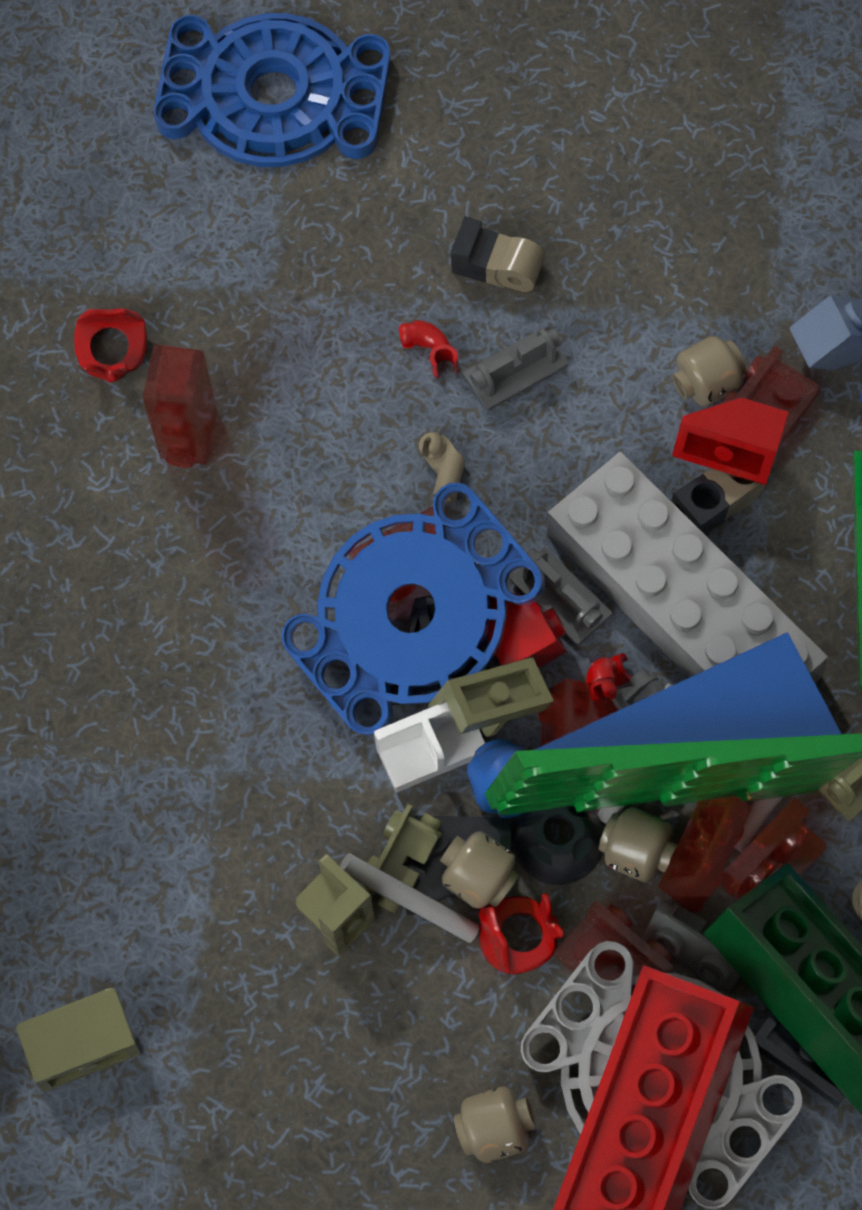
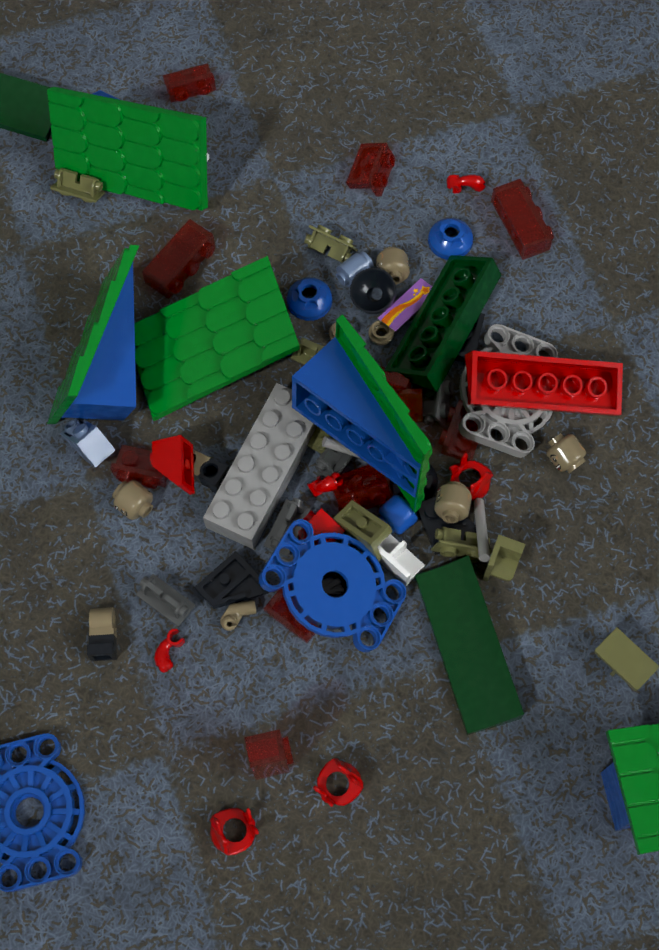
camera: 115 degrees left, 0 degrees up
none -> black wing [195,551,270,609]
none -> red piece [313,758,363,807]
none -> dark green arch [415,555,524,735]

